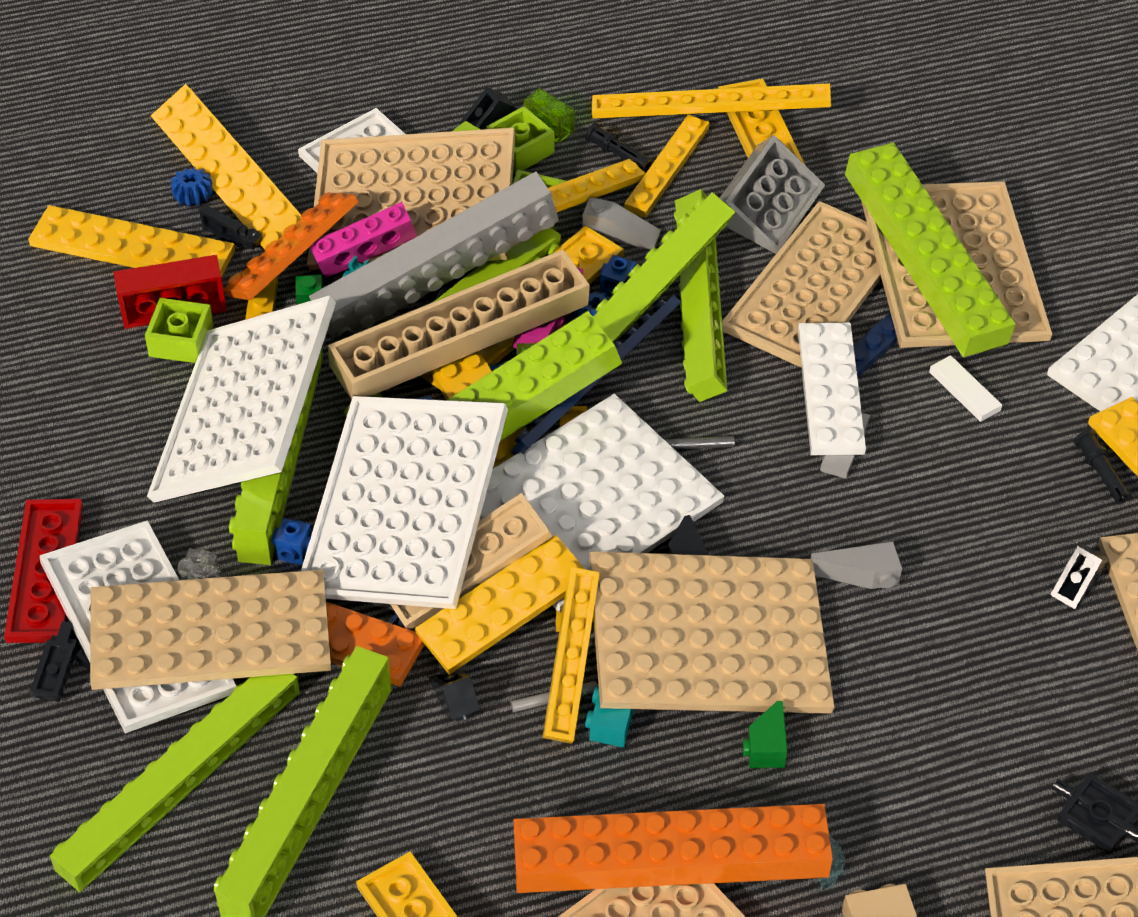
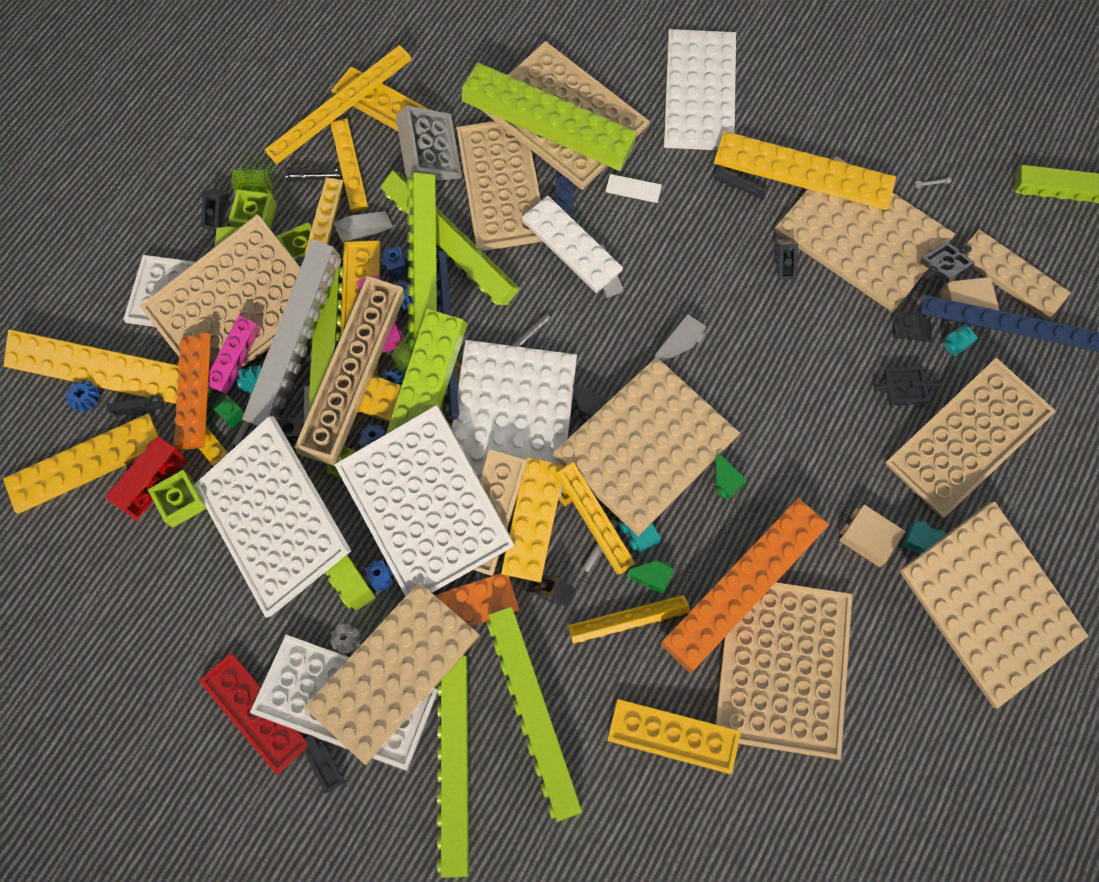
camera: 40 degrees left, 20 degrees up
none -> yellow plate [568,595,690,643]
none -> green slope [627,561,674,595]

